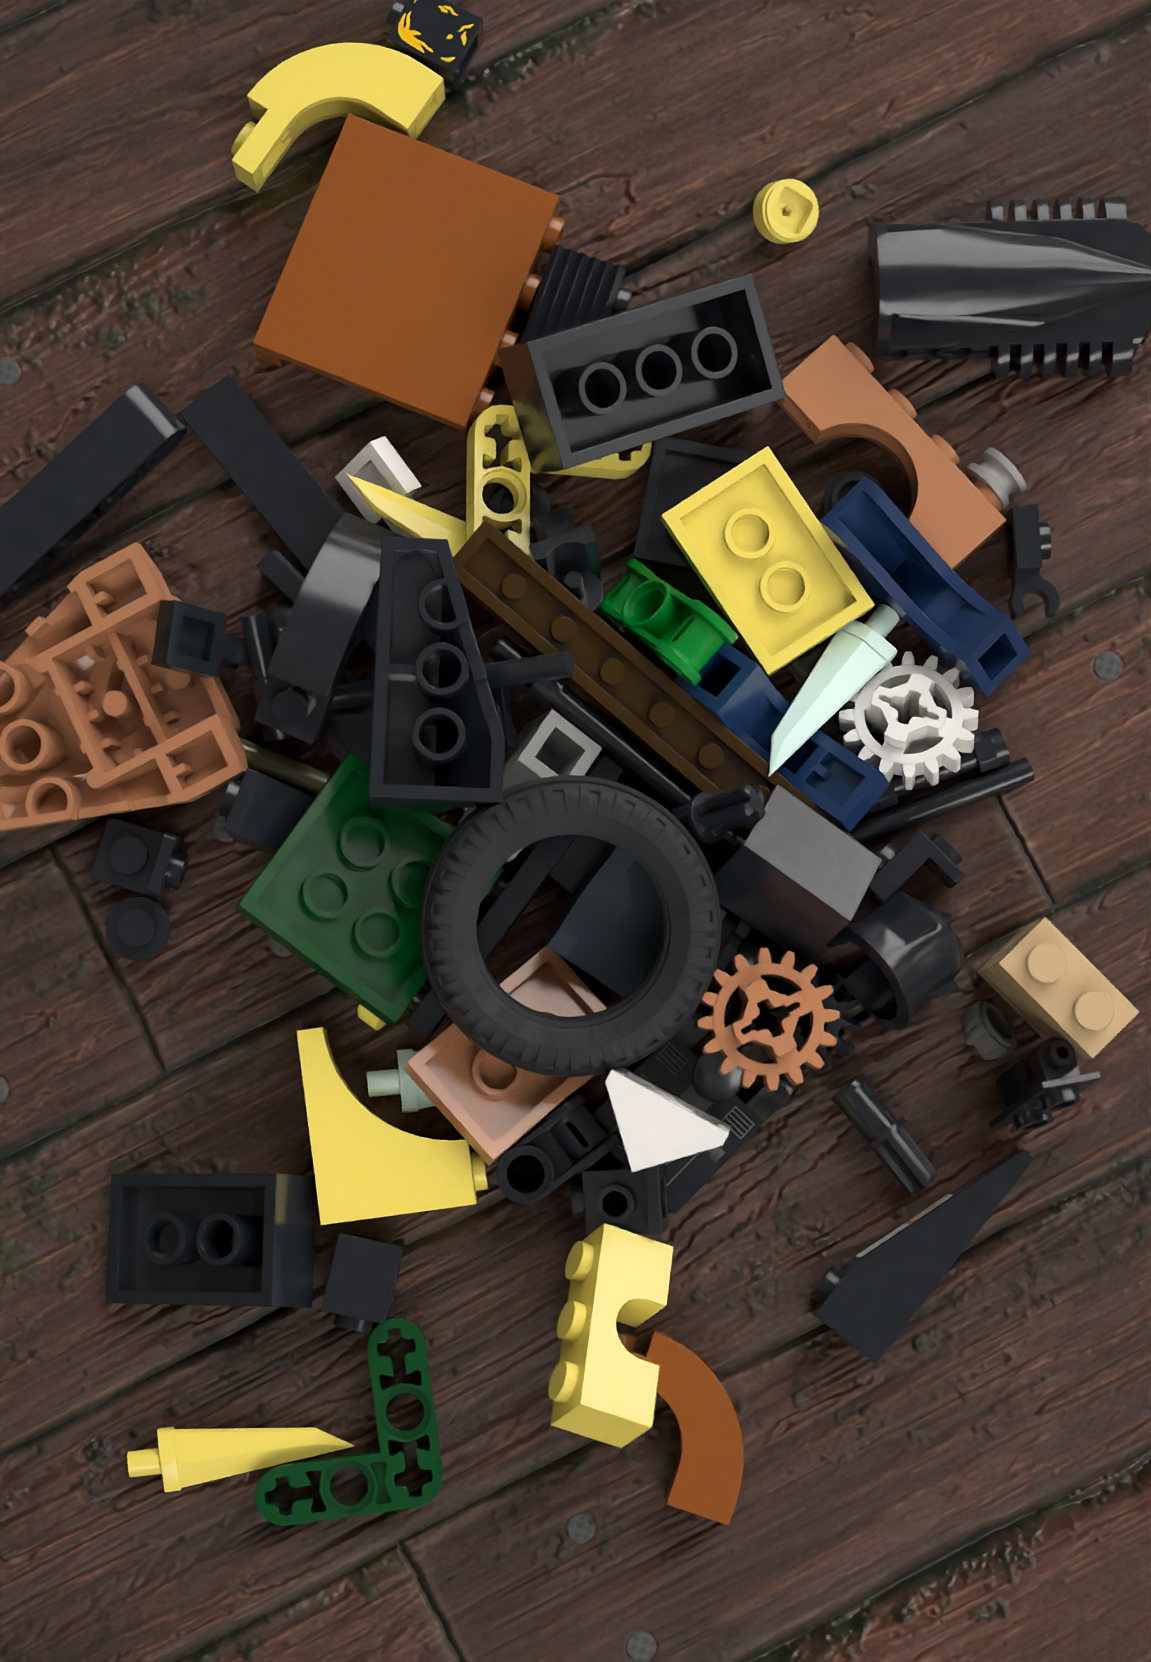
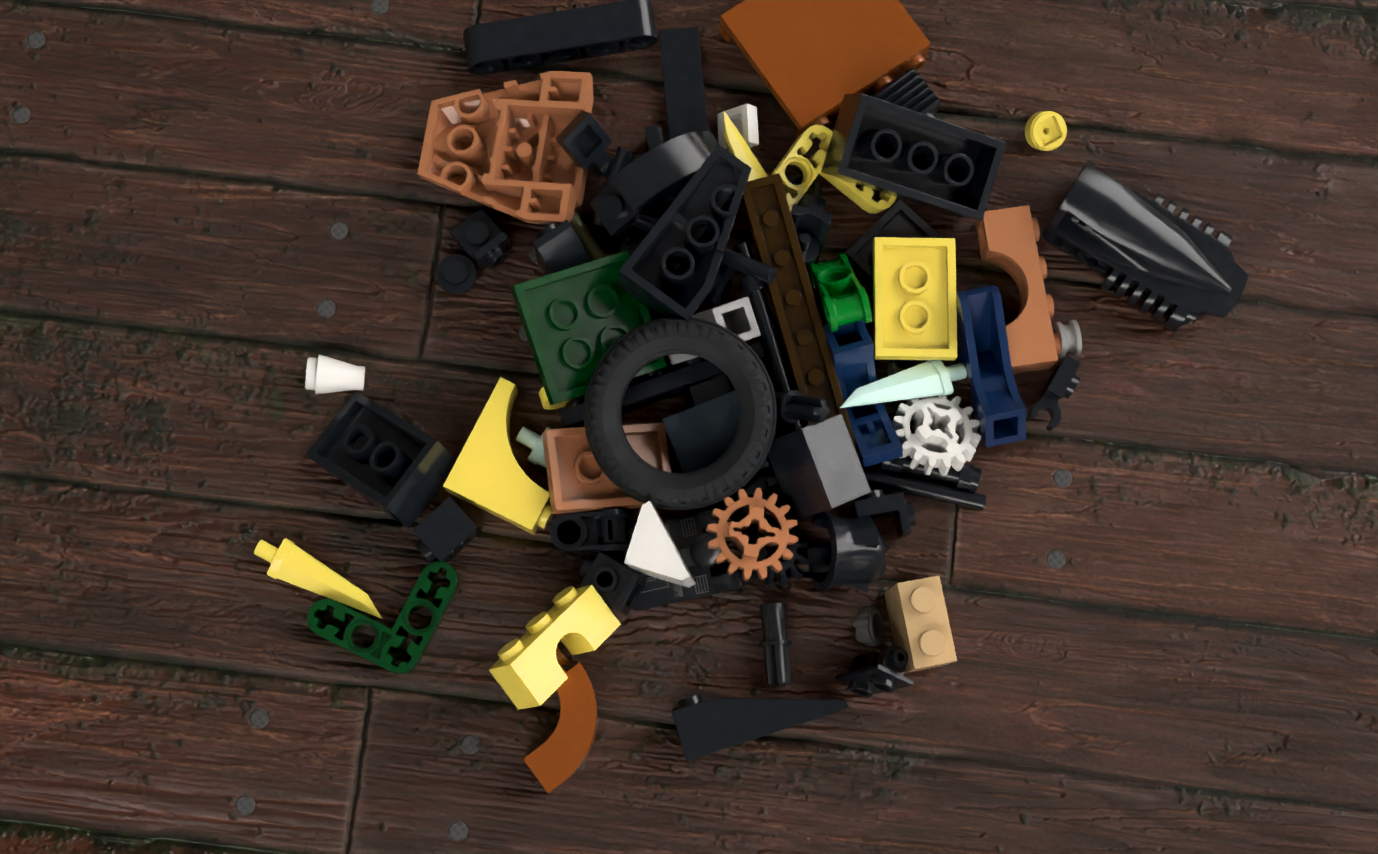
camera: 35 degrees right, 5 degrees down
none -> white cone [305,354,365,395]

